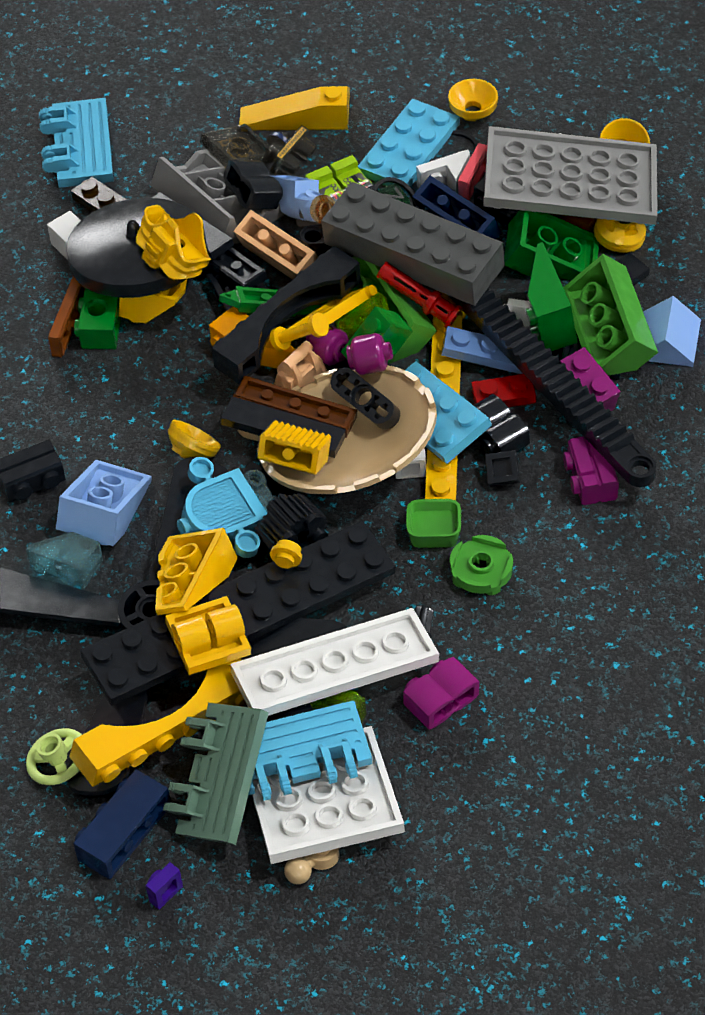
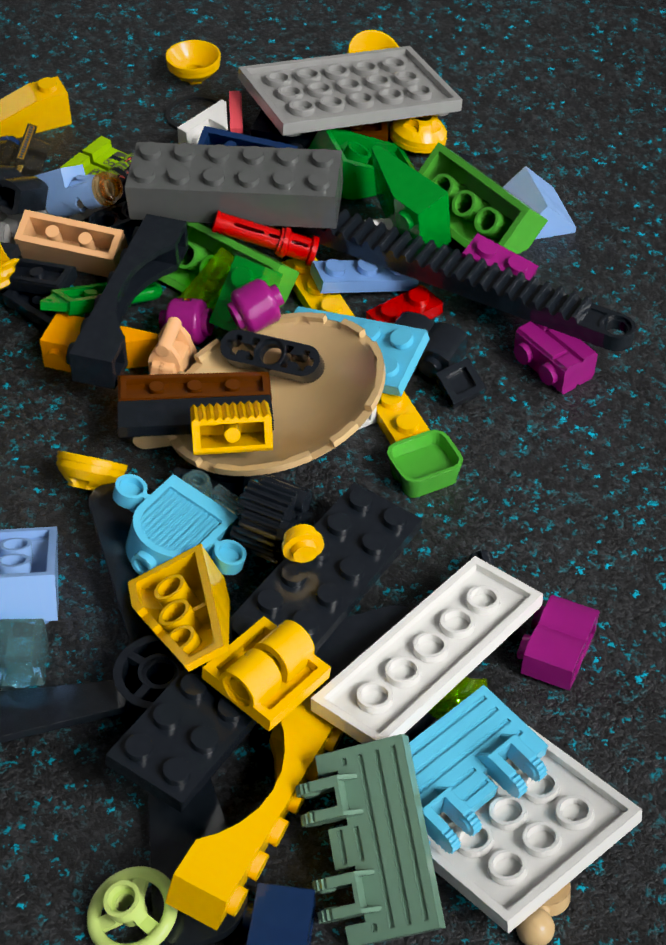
camera: 30 degrees left, 5 degrees down
yellow piece [270,284,377,351] -> none
medium azure plate [358,98,460,193] -> none
bright green plate [450,535,513,595] -> none

